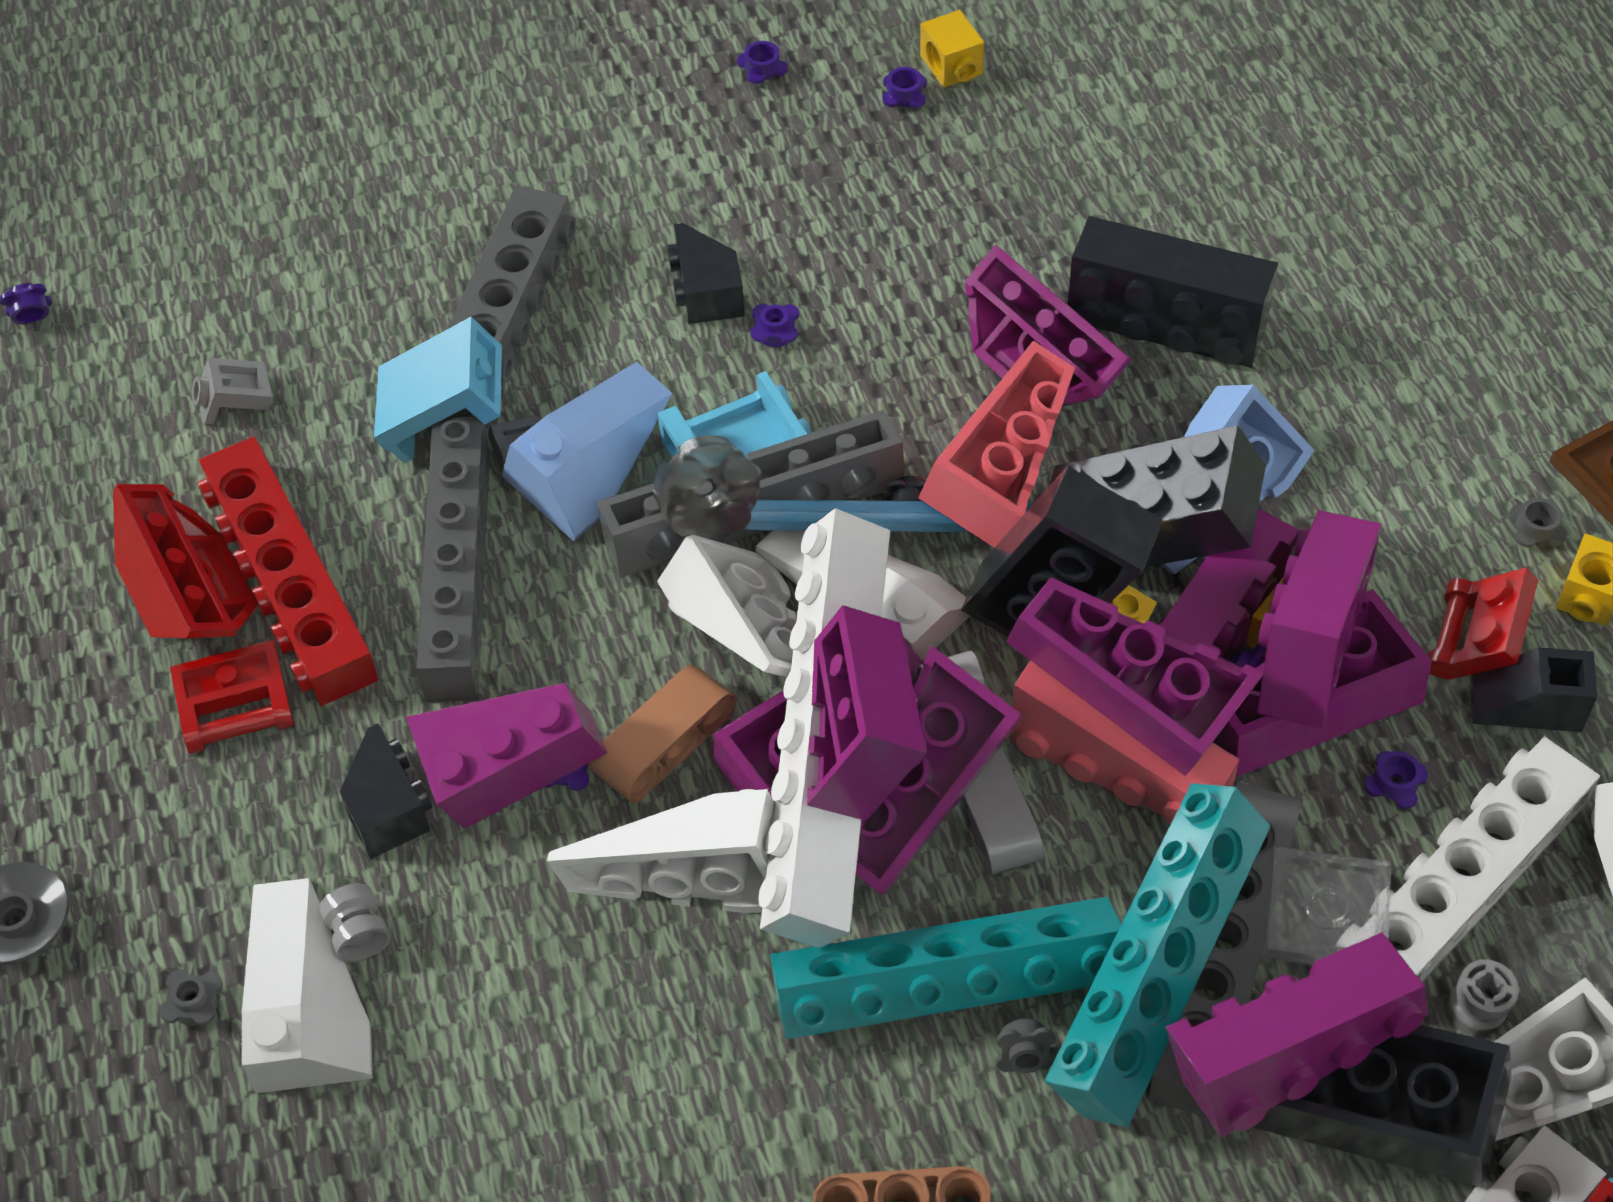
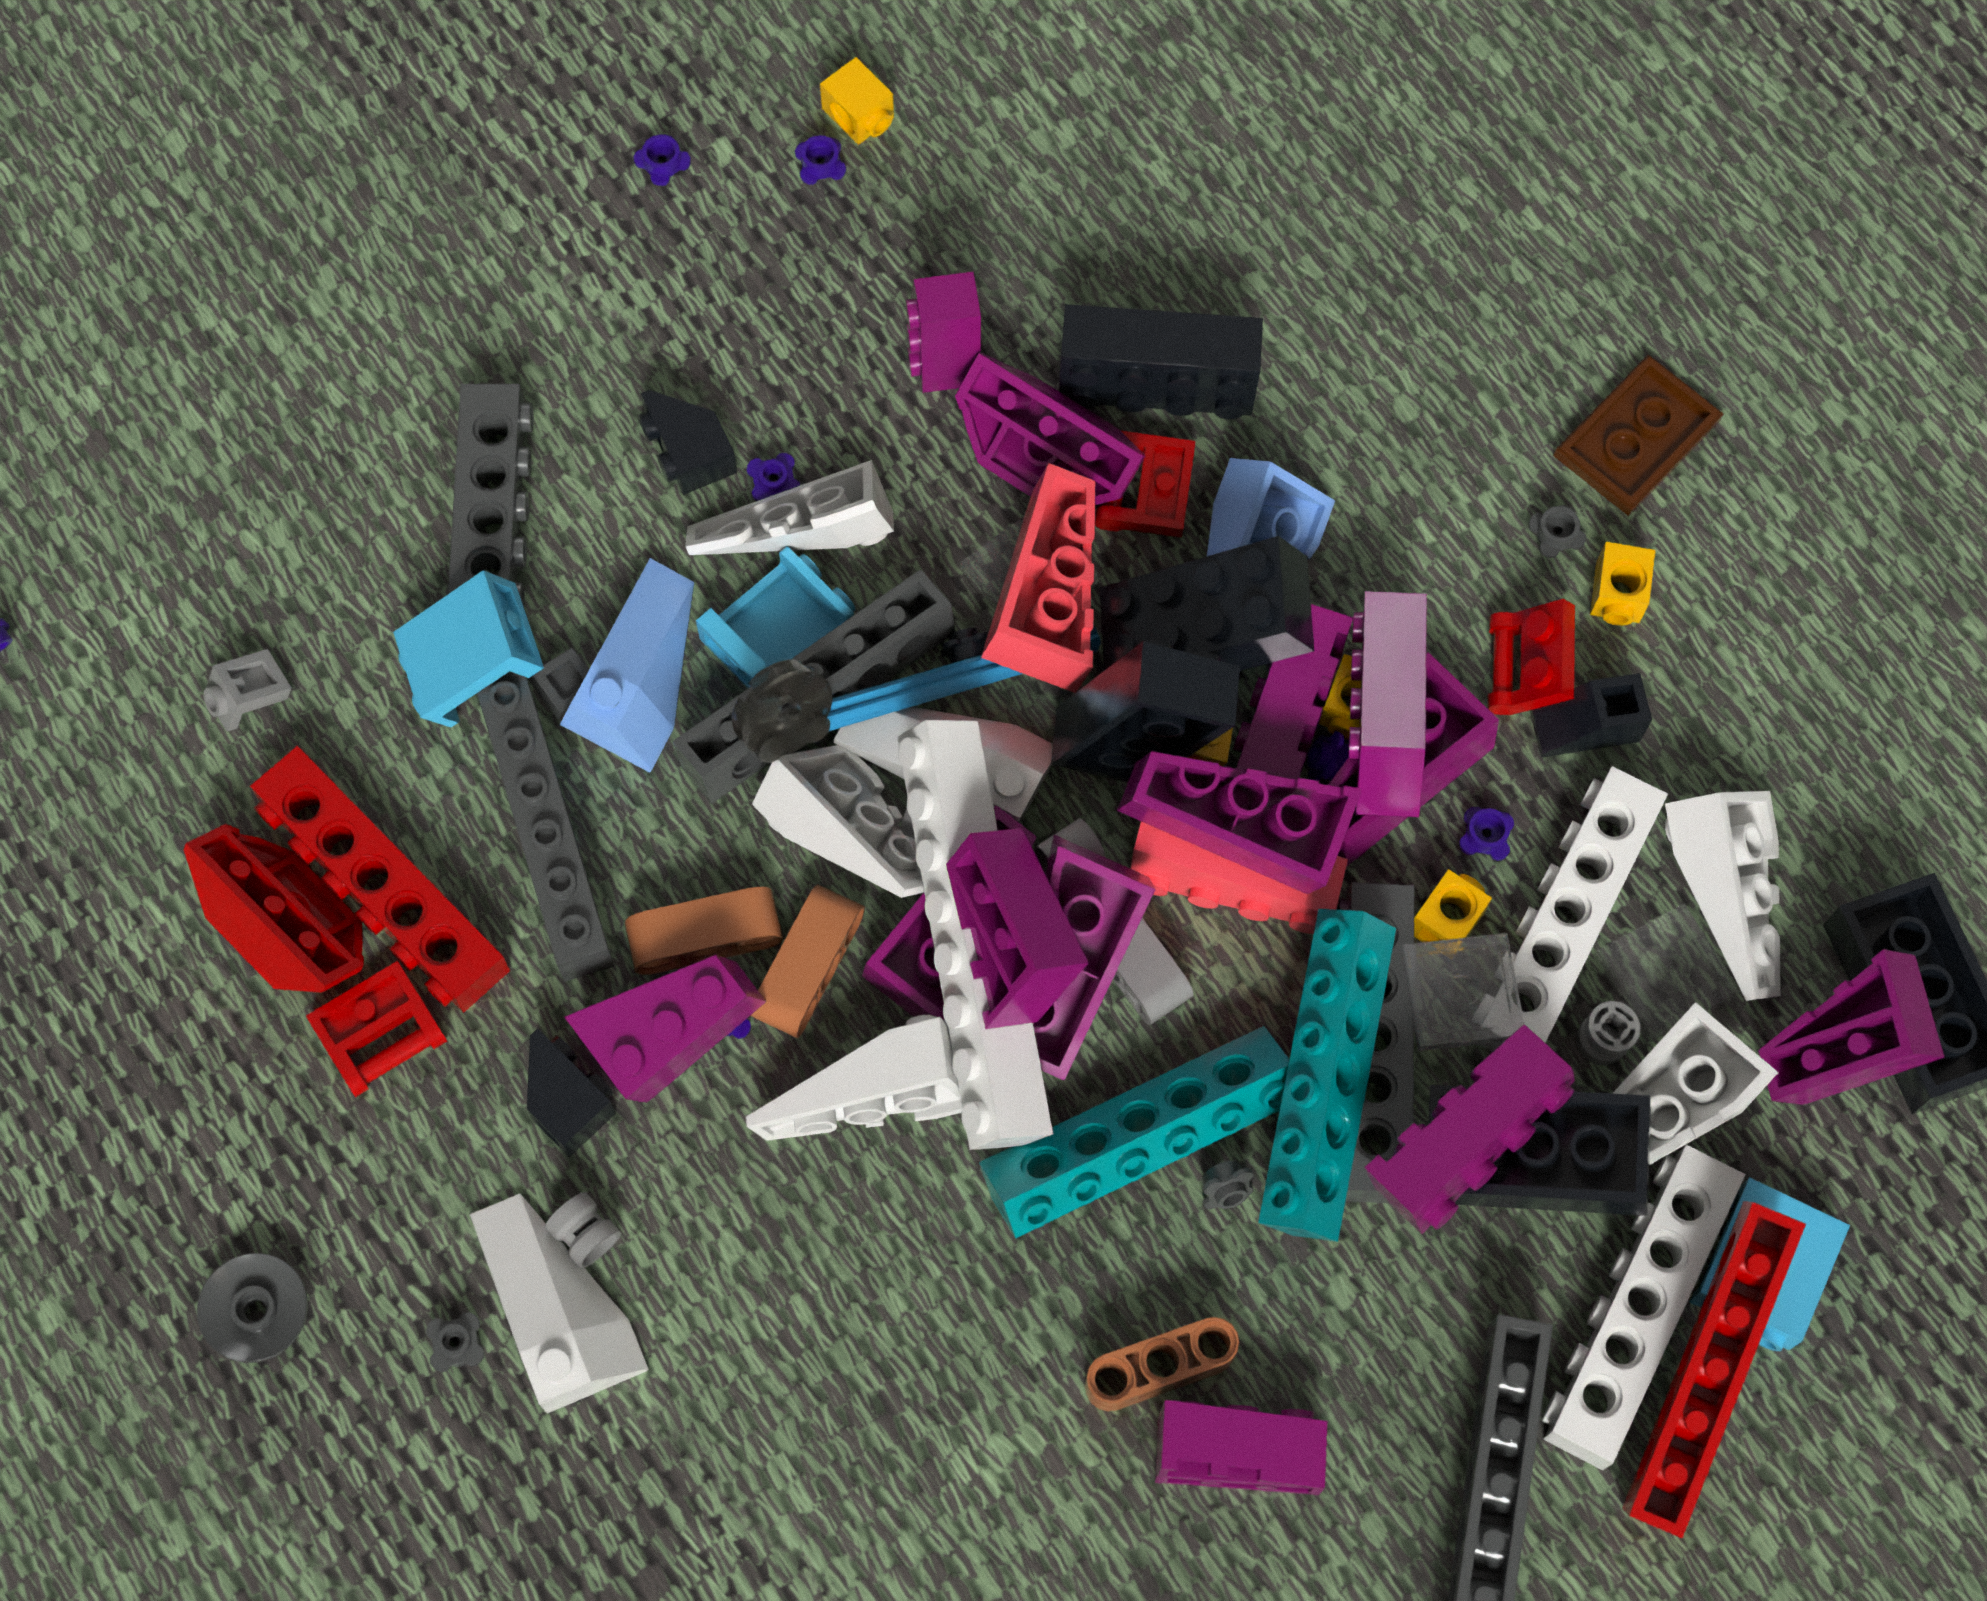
camera: 20 degrees left, 15 degrees up
none -> nougat beam [625,887,783,975]
none -> white wedge [685,460,894,555]
none -> magenta wedge [906,271,981,393]
none -> red plate [1095,431,1196,538]
none -> yellow brick [1414,869,1492,961]

